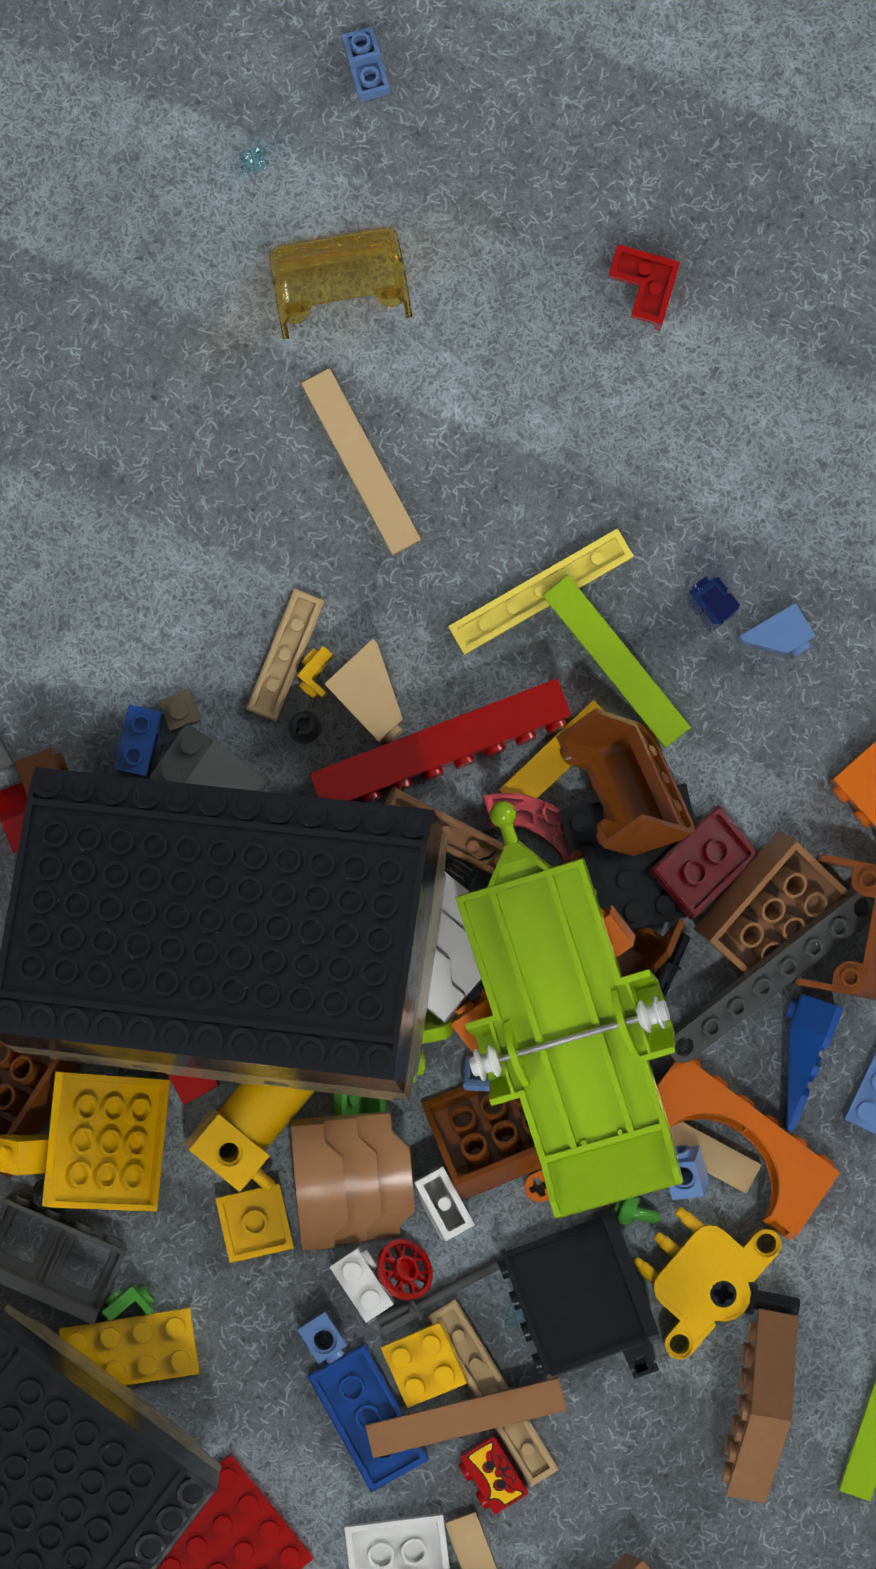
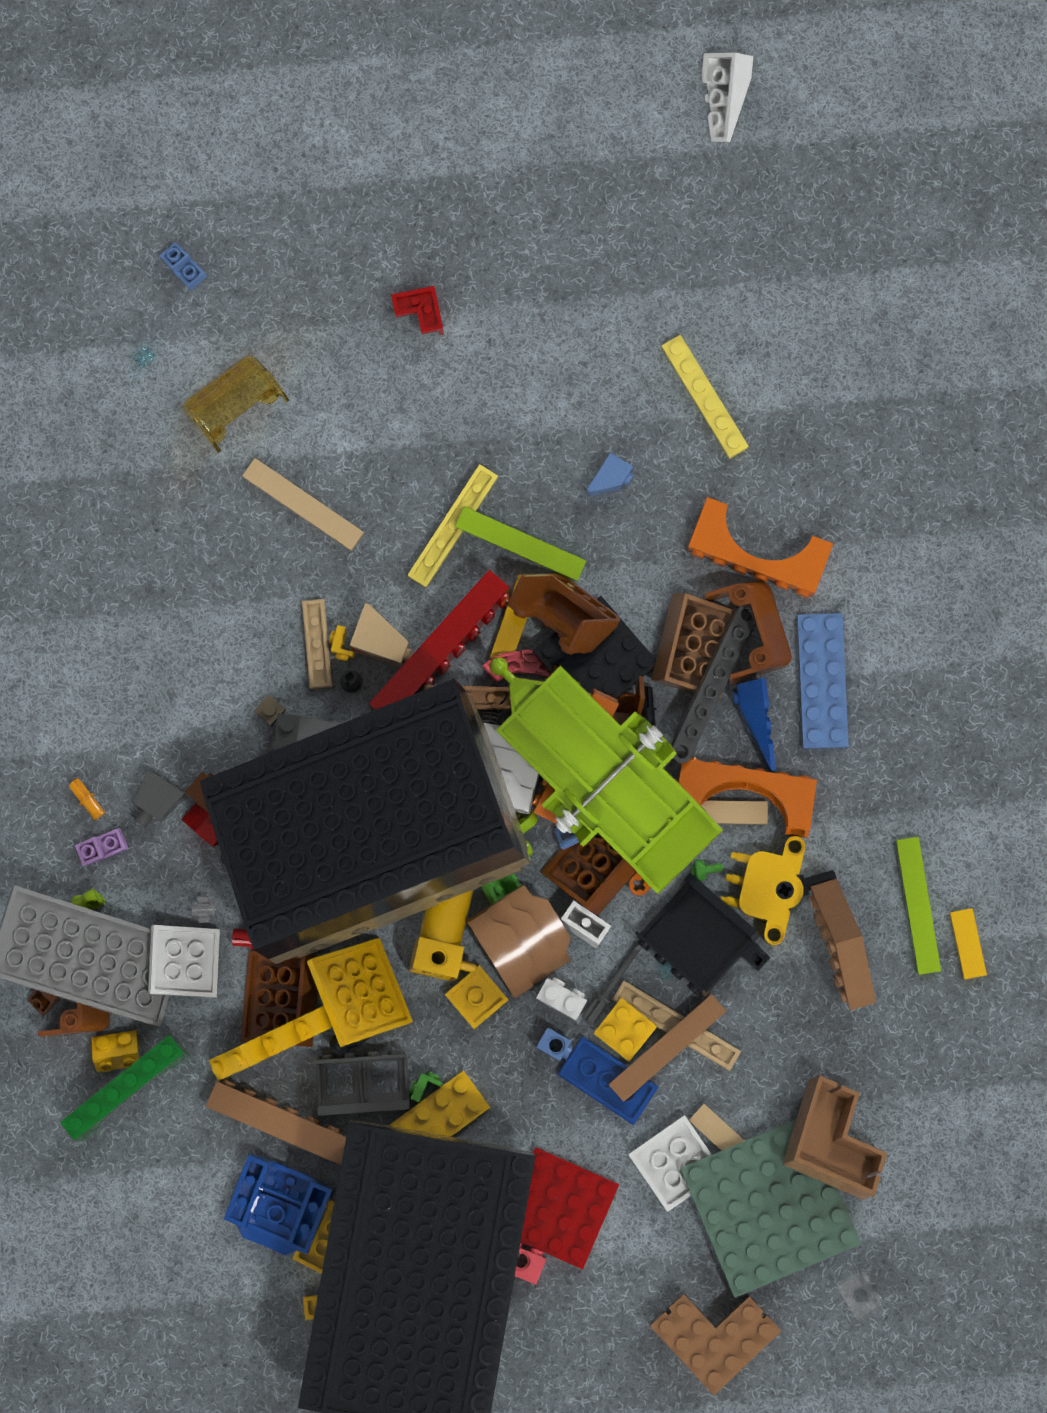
camera: 20 degrees left, 5 degrees down
blue brick [114,705,164,778] -> none
red panel [168,1075,220,1105] -> none
red wheel [377,1239,433,1301] -> none
brick [458,1432,529,1515] -> none
dark red tile [648,805,759,919] -> none
medium blue brick [669,1145,709,1200] -> none
clear blue brick [688,576,740,631] -> none

